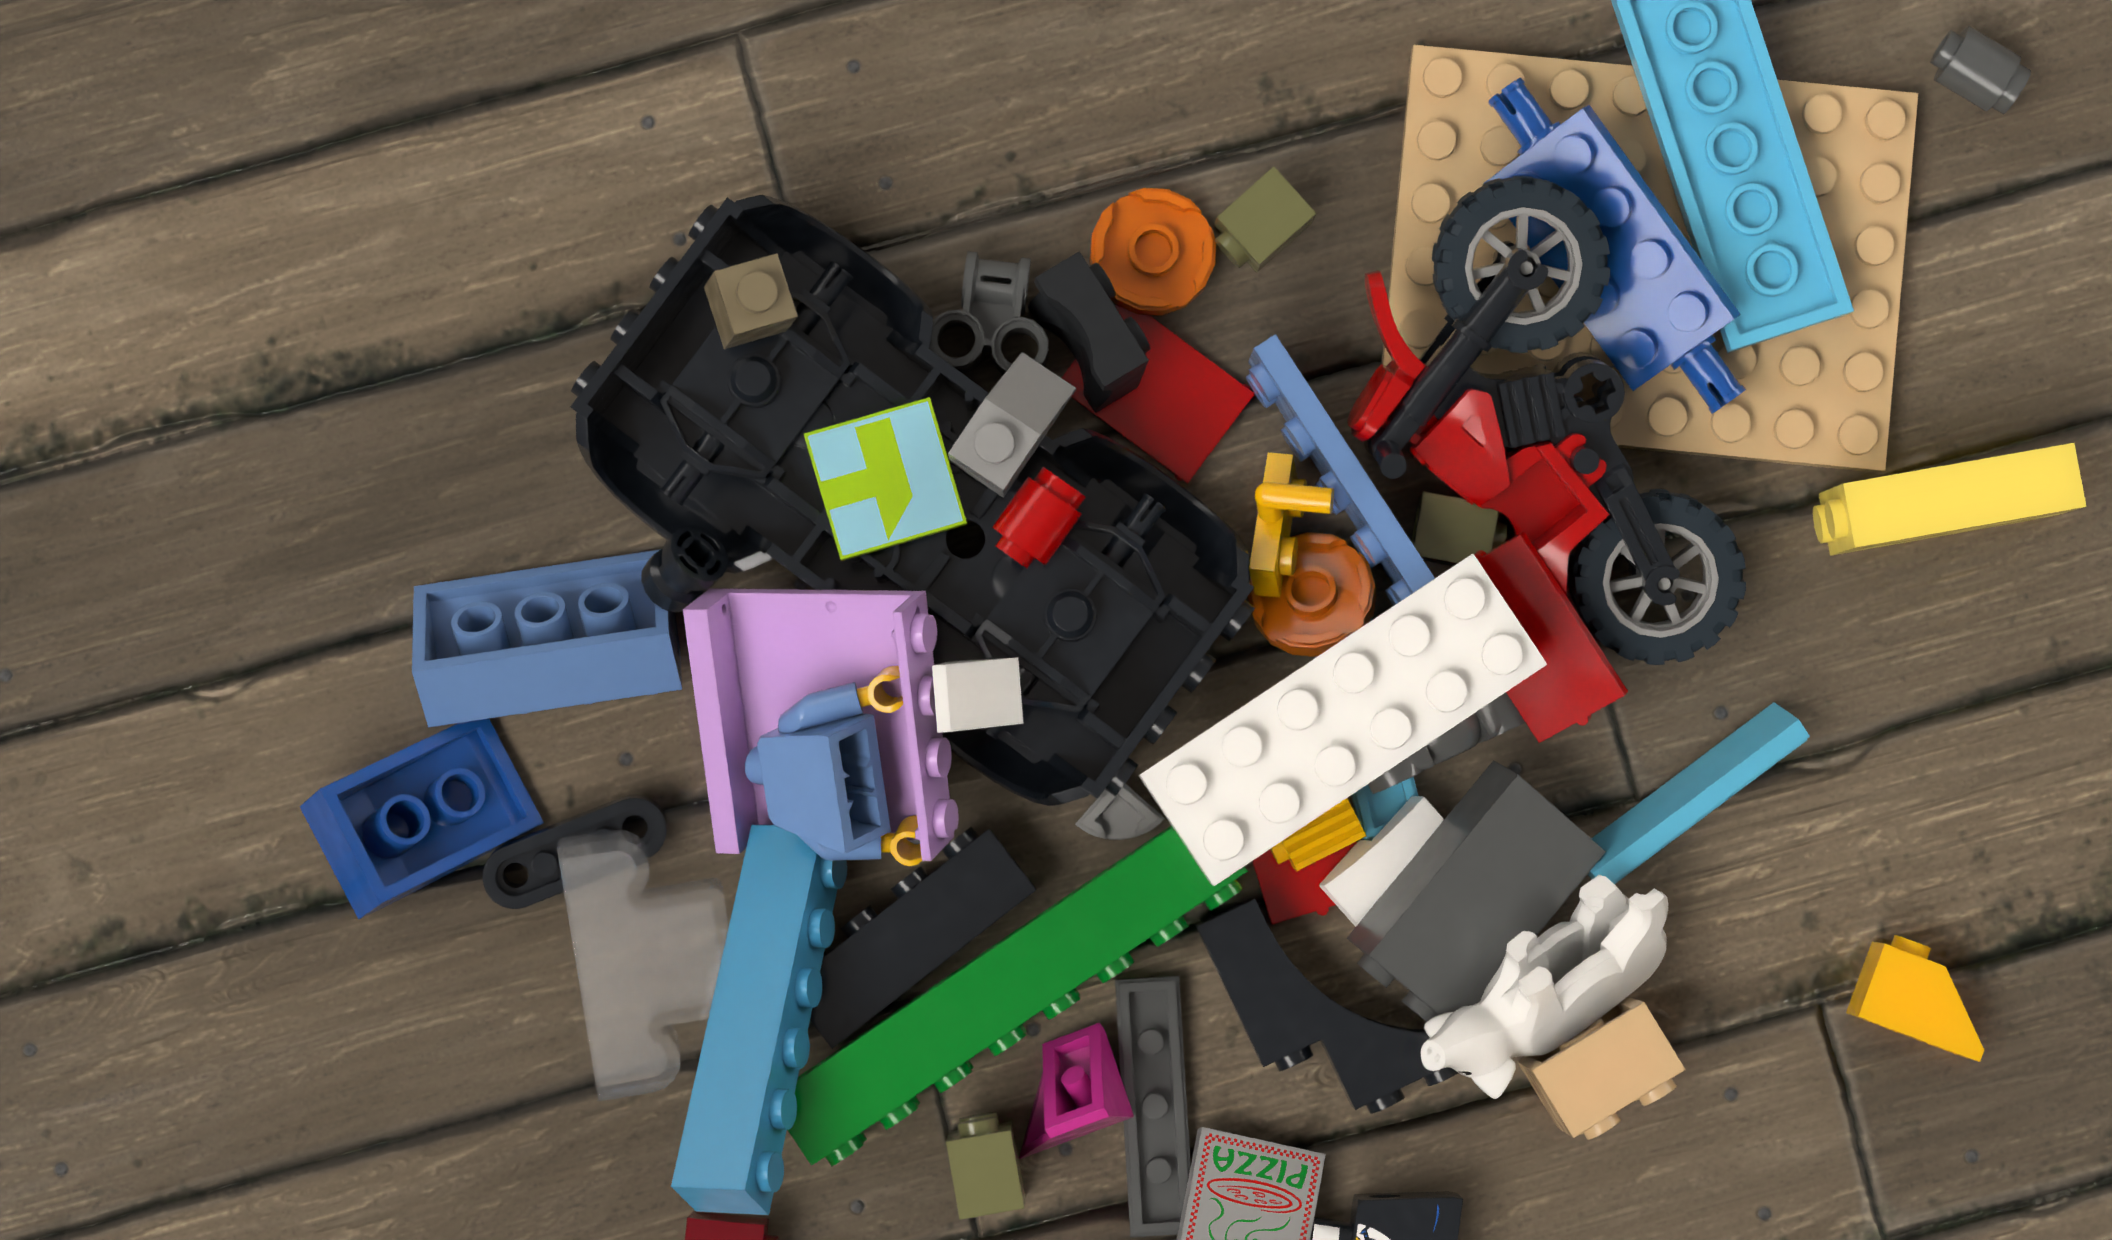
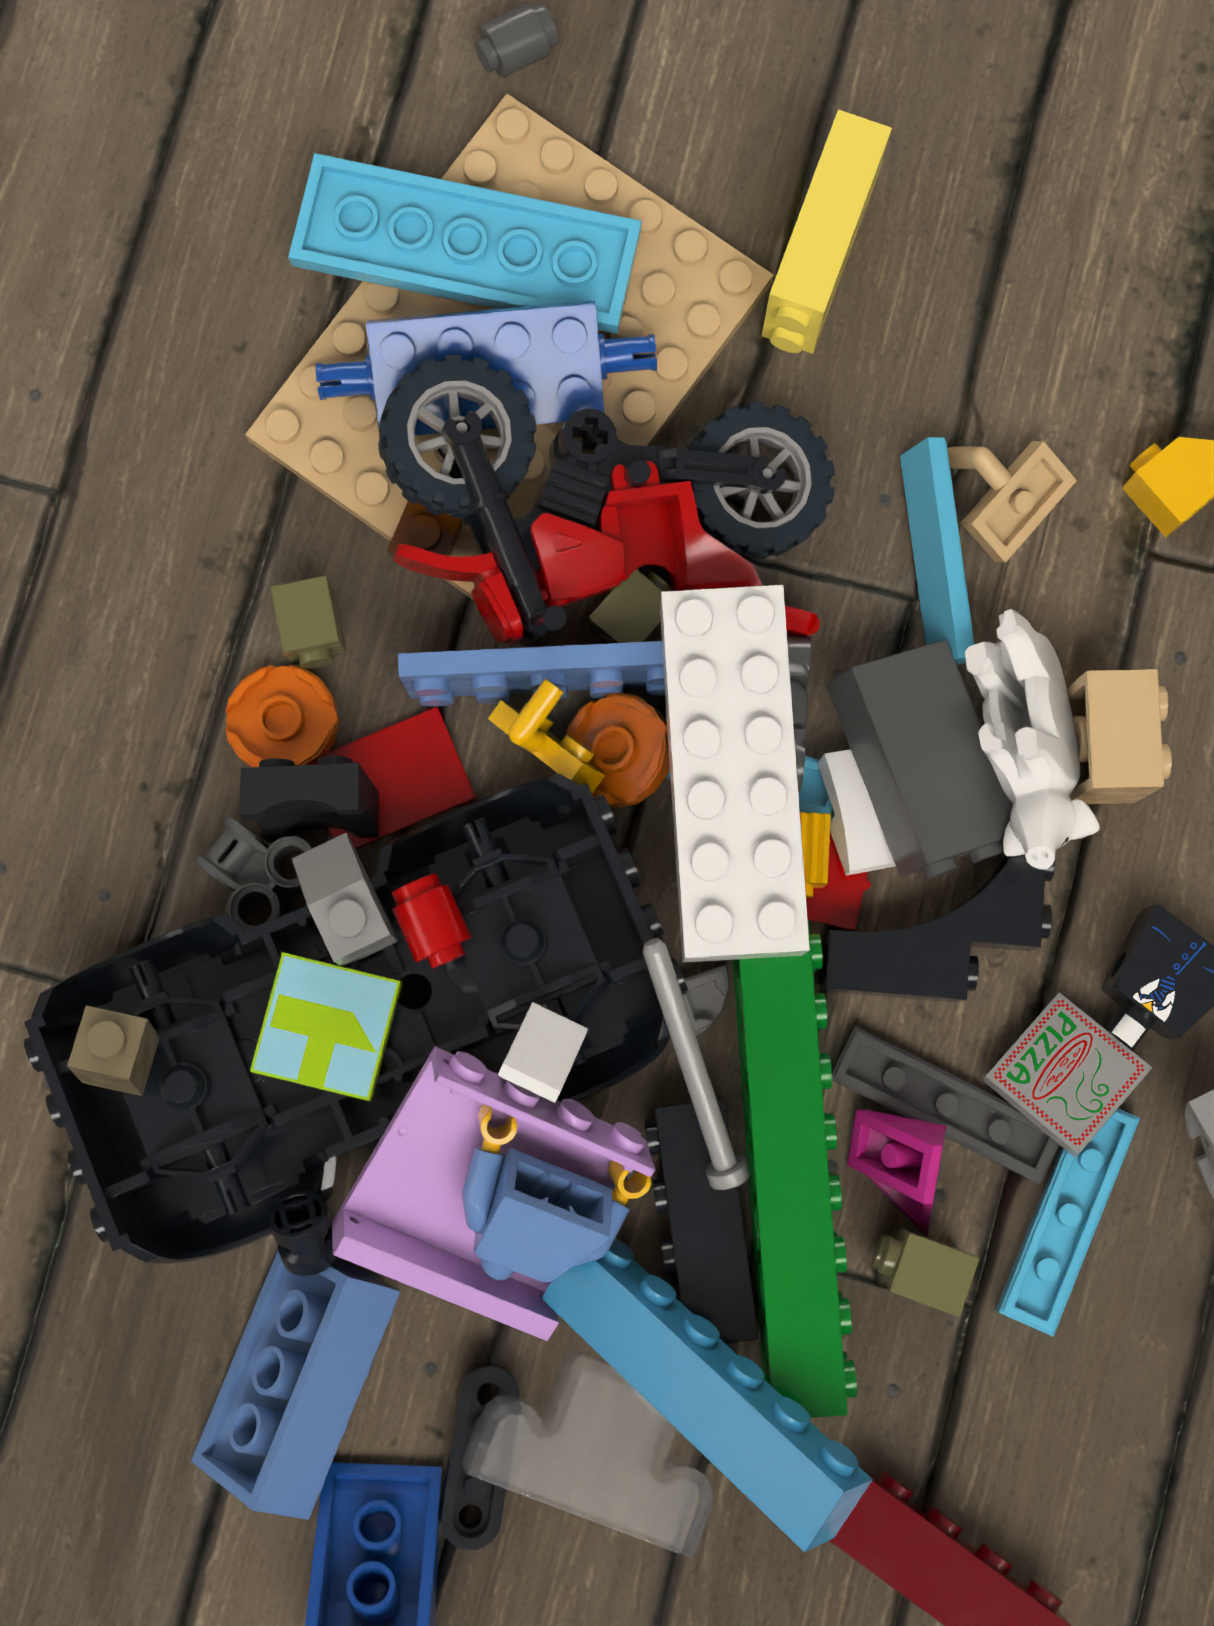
camera: 60 degrees left, 5 degrees down
red piece [1474,531,1628,743] -> none
none -> reddish brown plate [387,501,463,557]
none -> light grey bar [643,938,750,1190]
none -> tan plate [947,441,1077,563]

